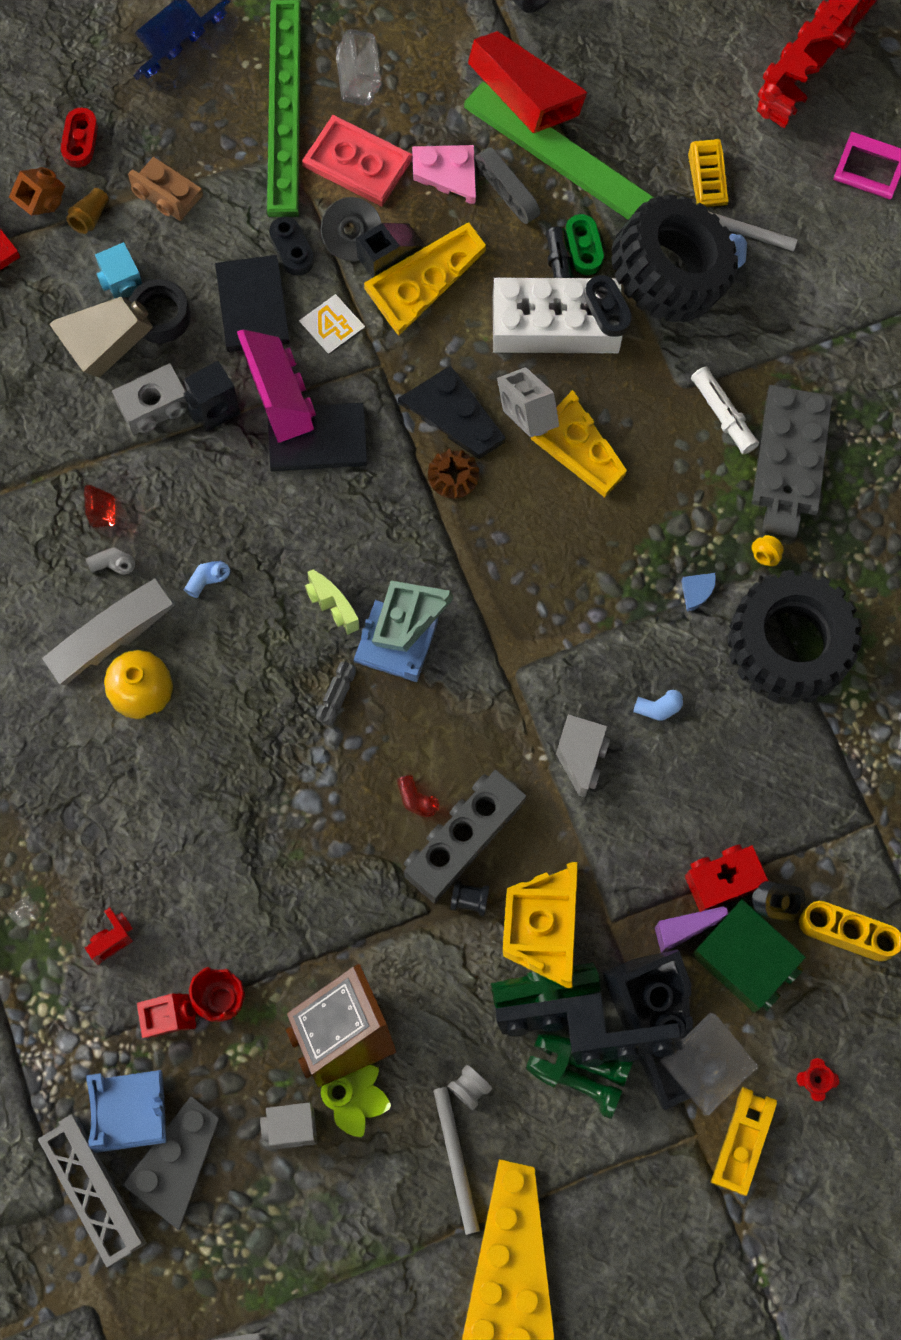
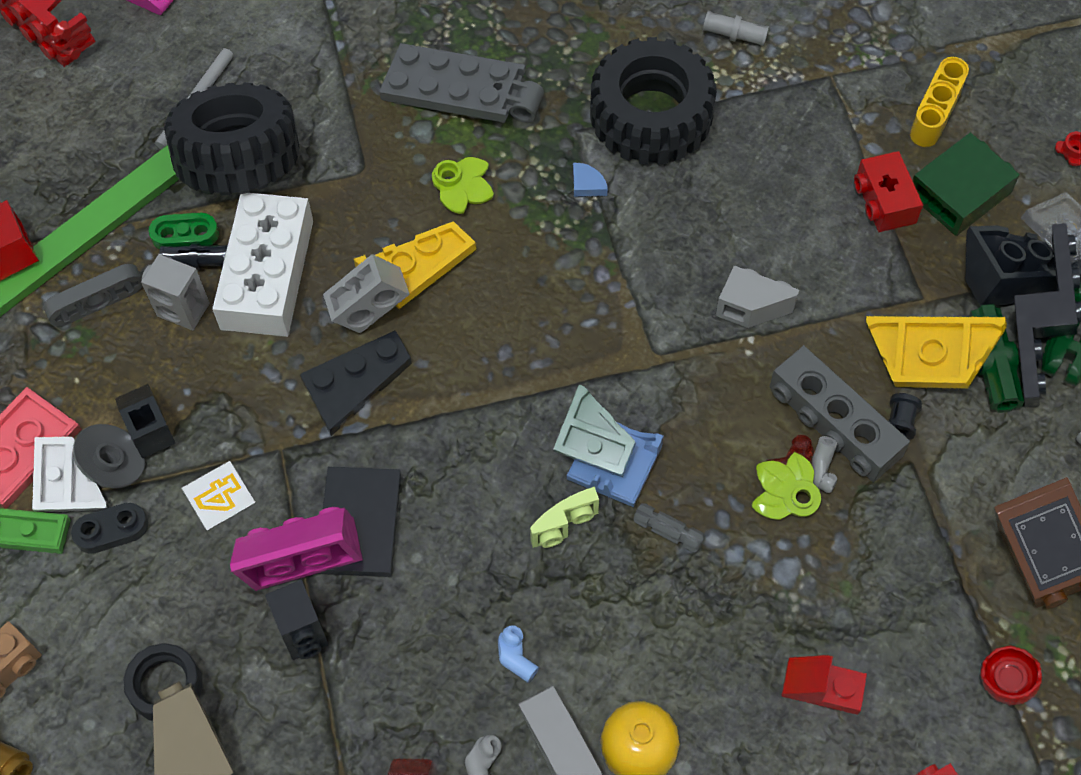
camera: 80 degrees left, 10 degrees down
medium azure brick [95,242,142,299] -> none
light grey brick [112,363,189,435] -> none
red bracket [137,993,196,1038] -> none
black tile [215,255,290,352] -> none
yellow wing [364,222,486,336] -> none
bright pink wing [412,145,476,204] -> none
reddish brown gear [428,448,479,499] -> none
black plate [585,275,631,337] -> none
light blue arm [633,690,683,721] -> none
medium lavender slope [655,907,728,953] -> none
yellow slope [688,139,728,207] -> none
white pin [691,366,759,455] -> none
yellow plate [752,535,784,566] -> none
black plate [752,881,805,921] -> none
none -> white wing [32,437,108,512]
none -> light grey brick [141,254,210,331]
none -> lime plate [432,157,494,214]
none -> lime plate [752,452,821,520]
none -> red slope [781,655,867,715]
none -> light grey arm [812,436,837,493]

